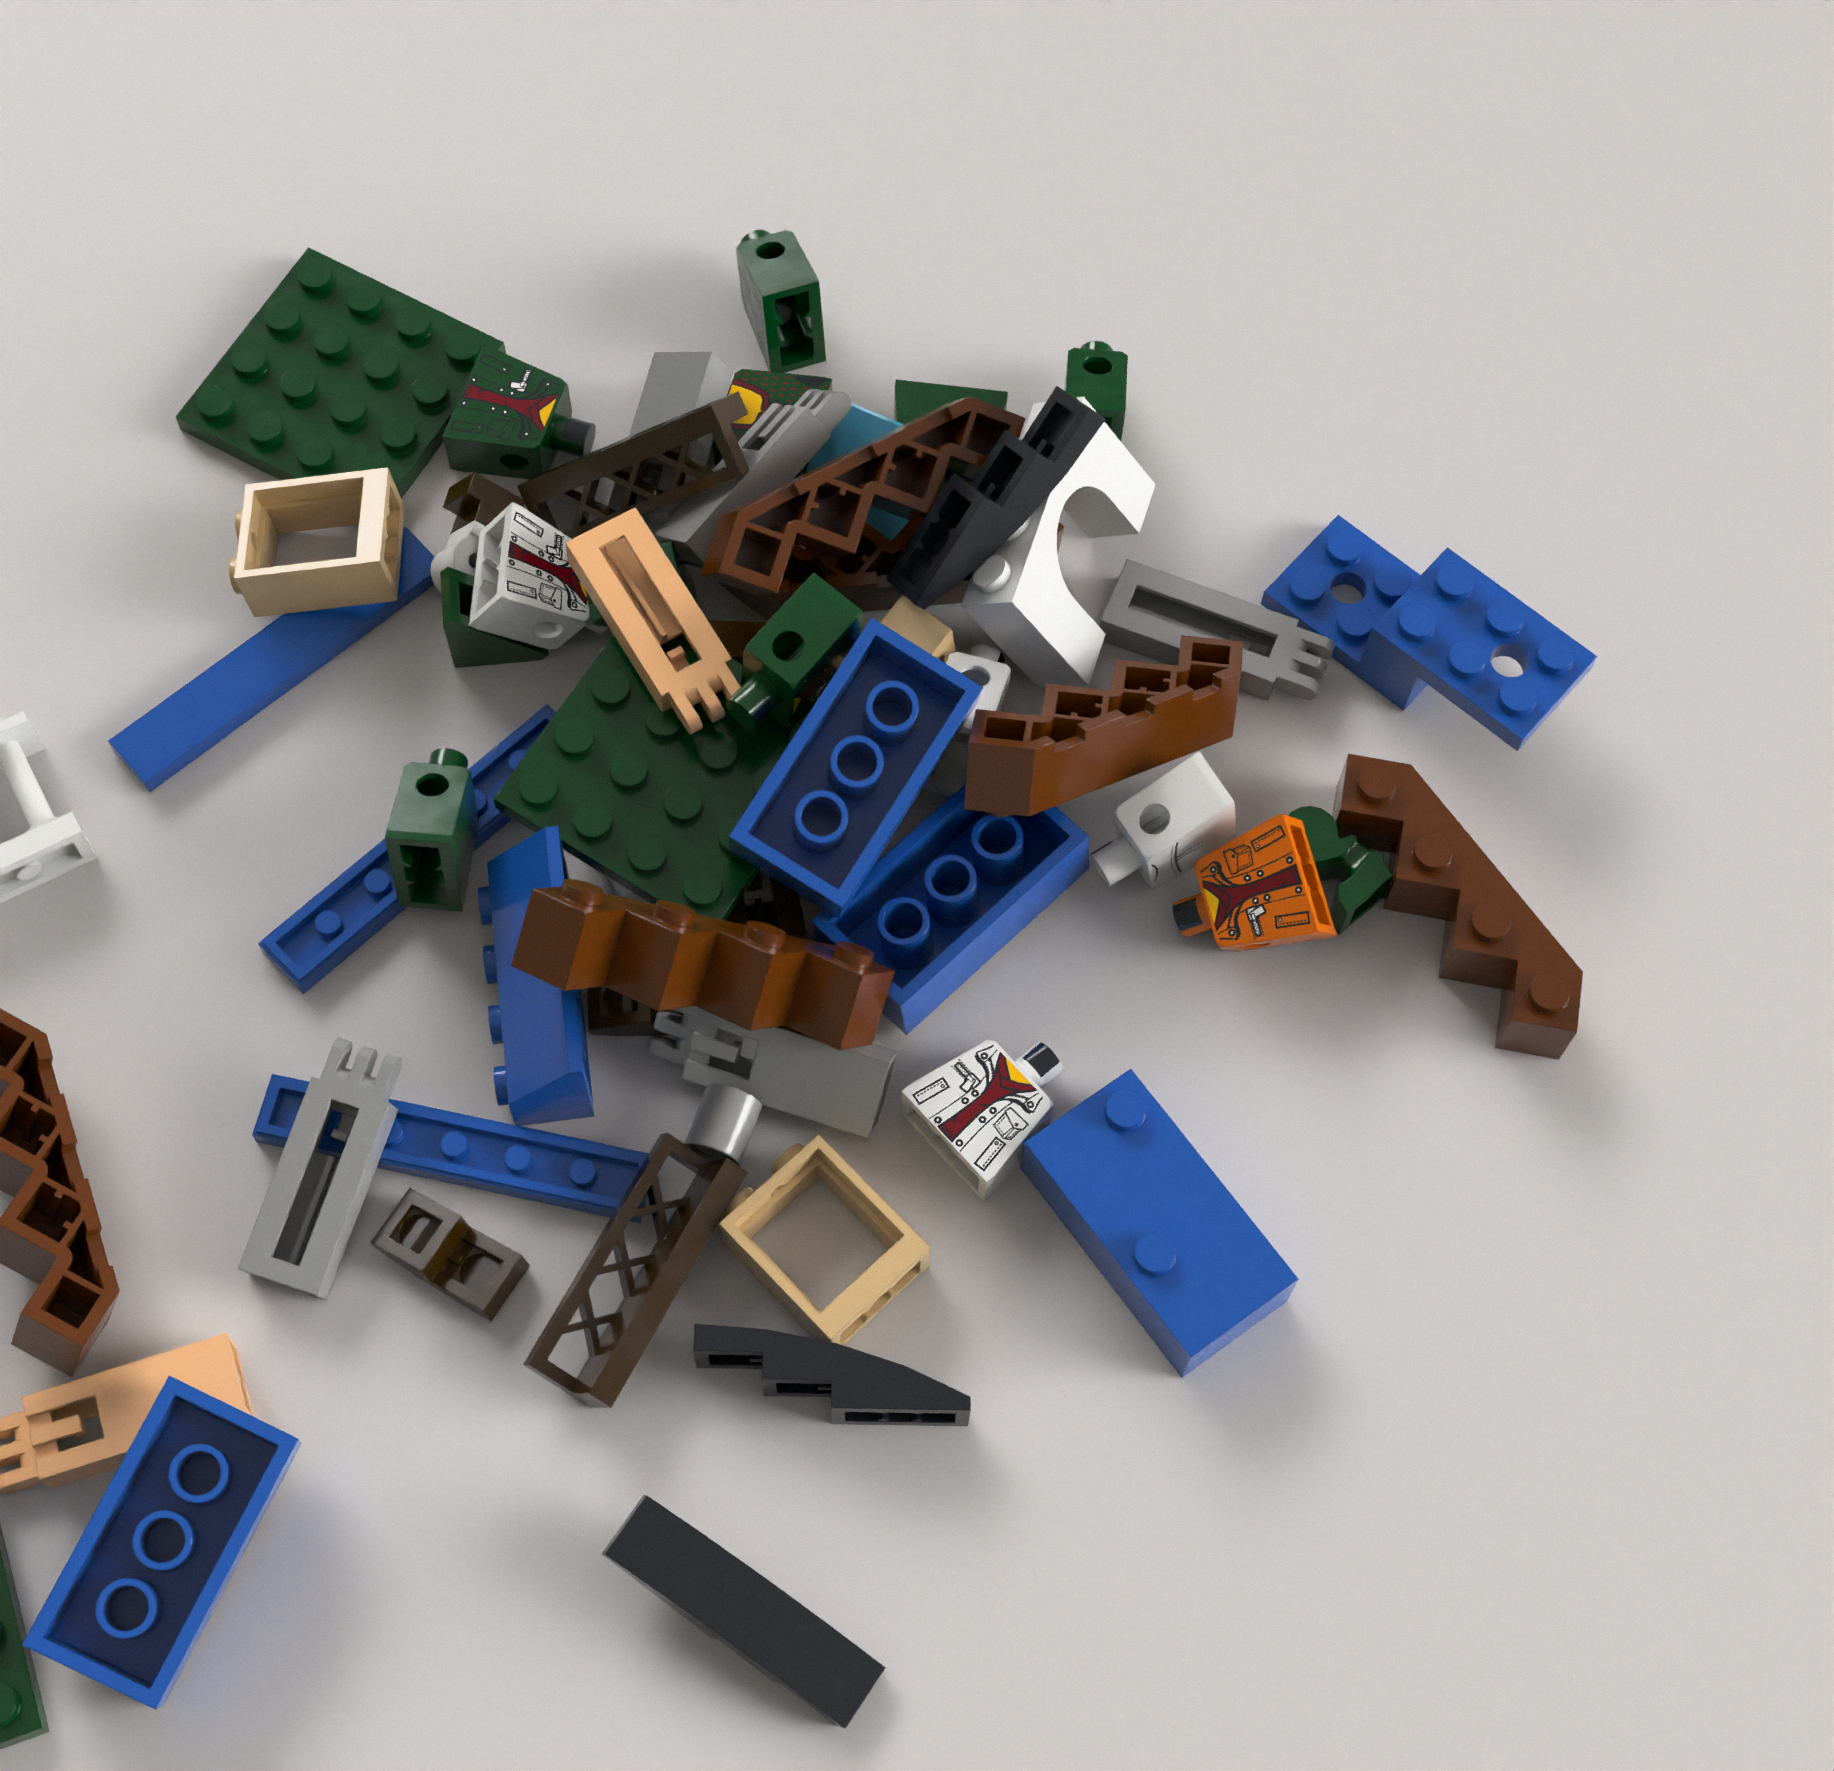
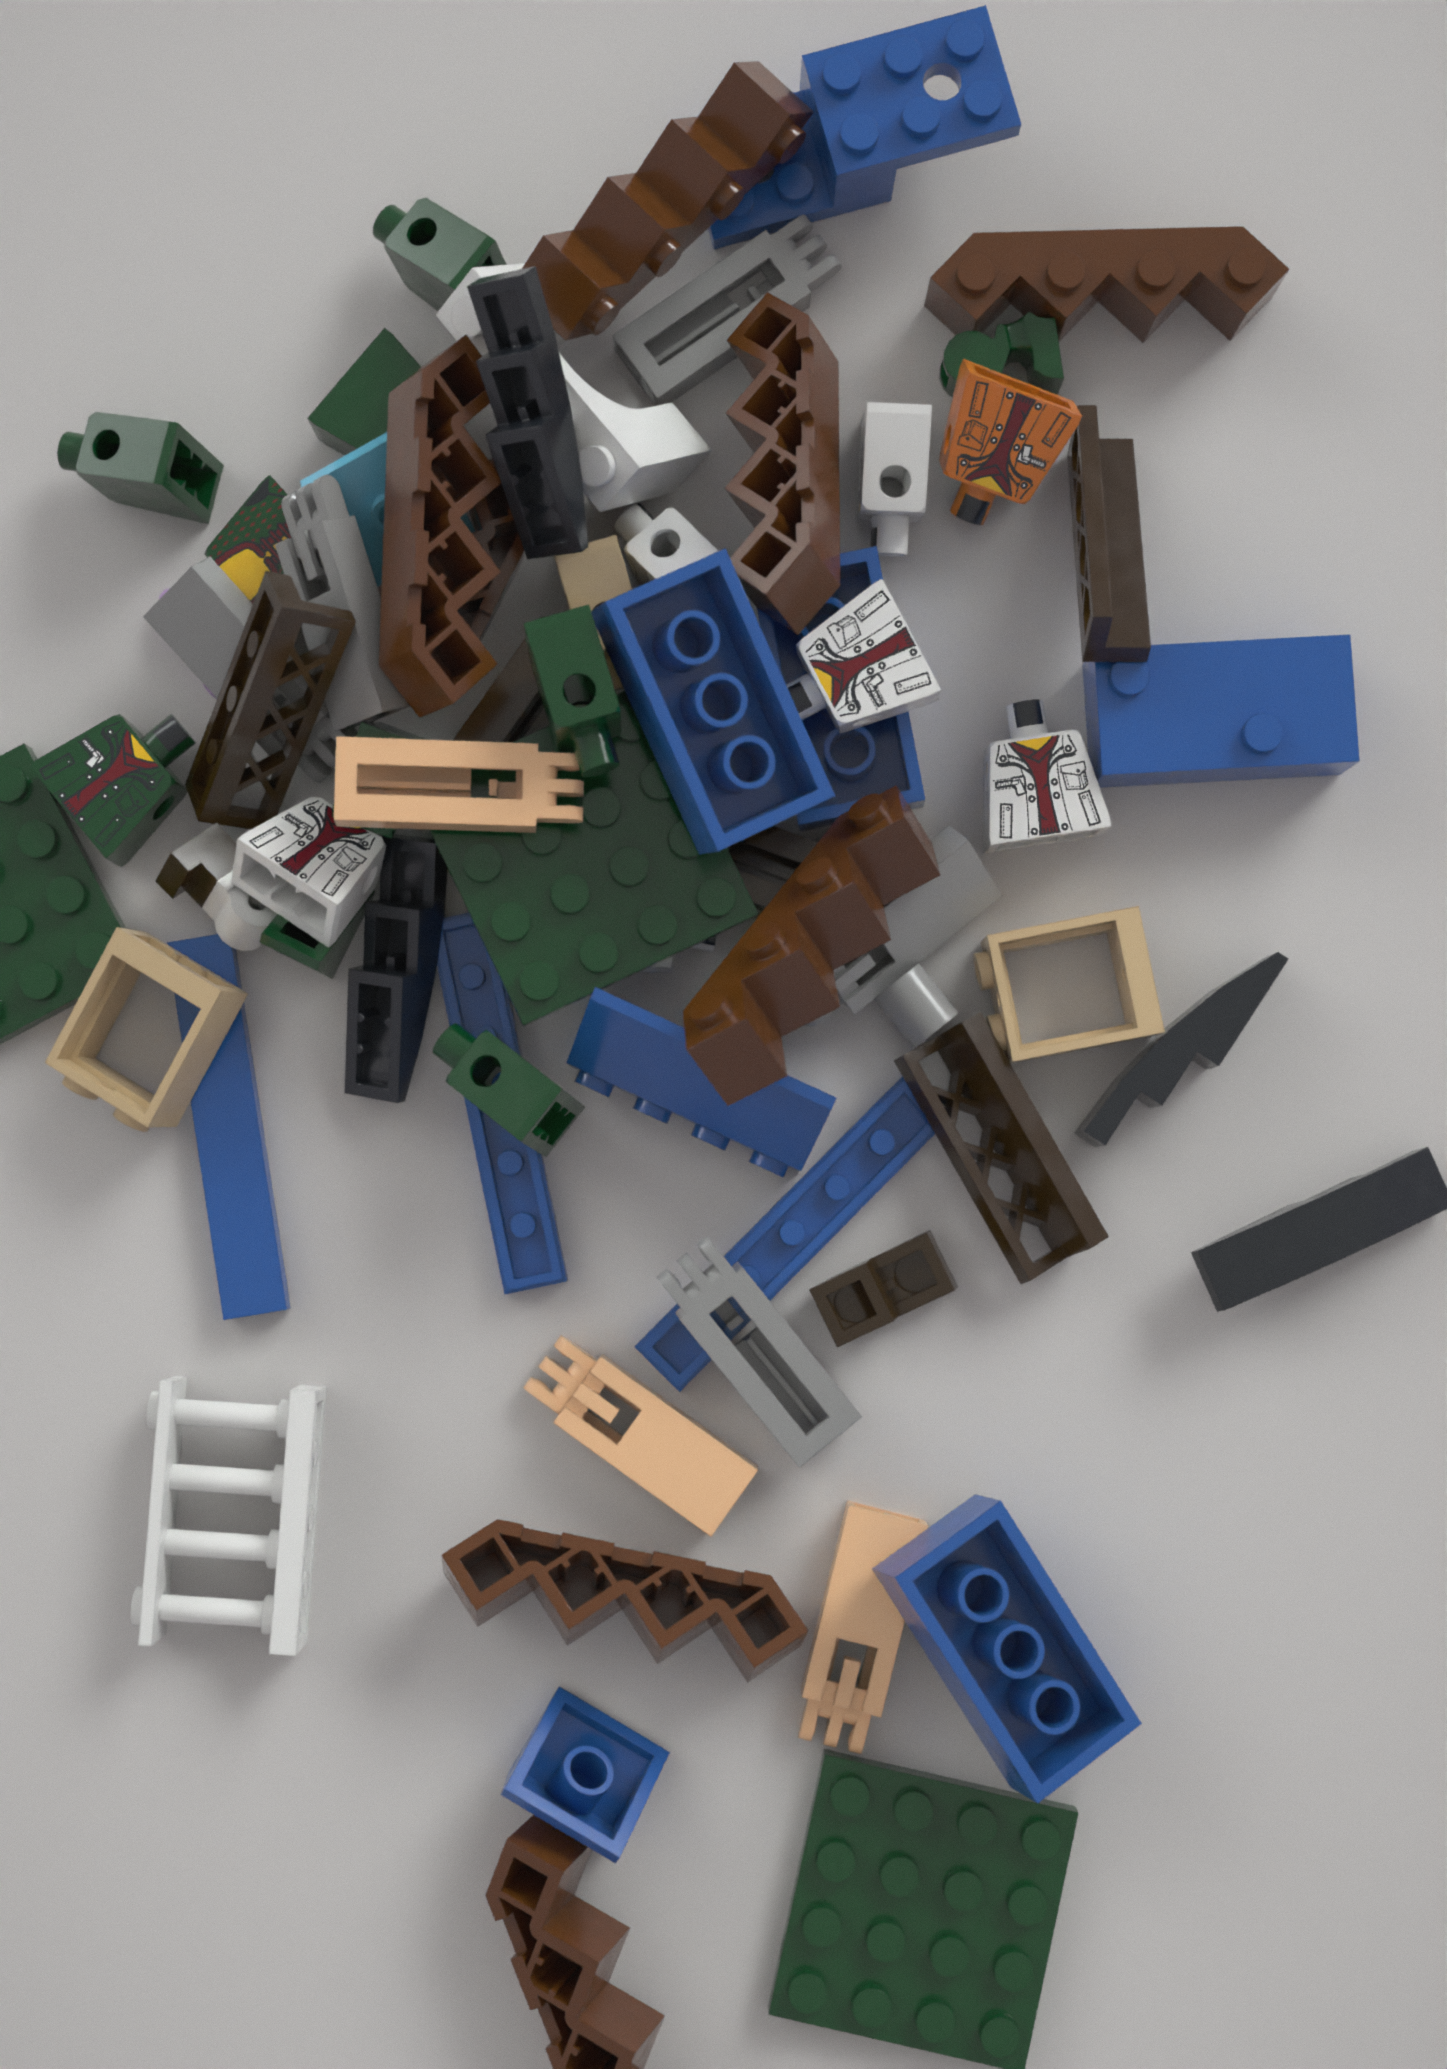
camera: 55 degrees left, 20 degrees up
none -> black slope [345,834,448,1103]
none -> reddish brown brick [522,61,814,341]
none -> light nougat hinge [523,1335,758,1537]
none -> white torso [786,579,941,733]
none -> dark brown fence [1067,405,1151,662]

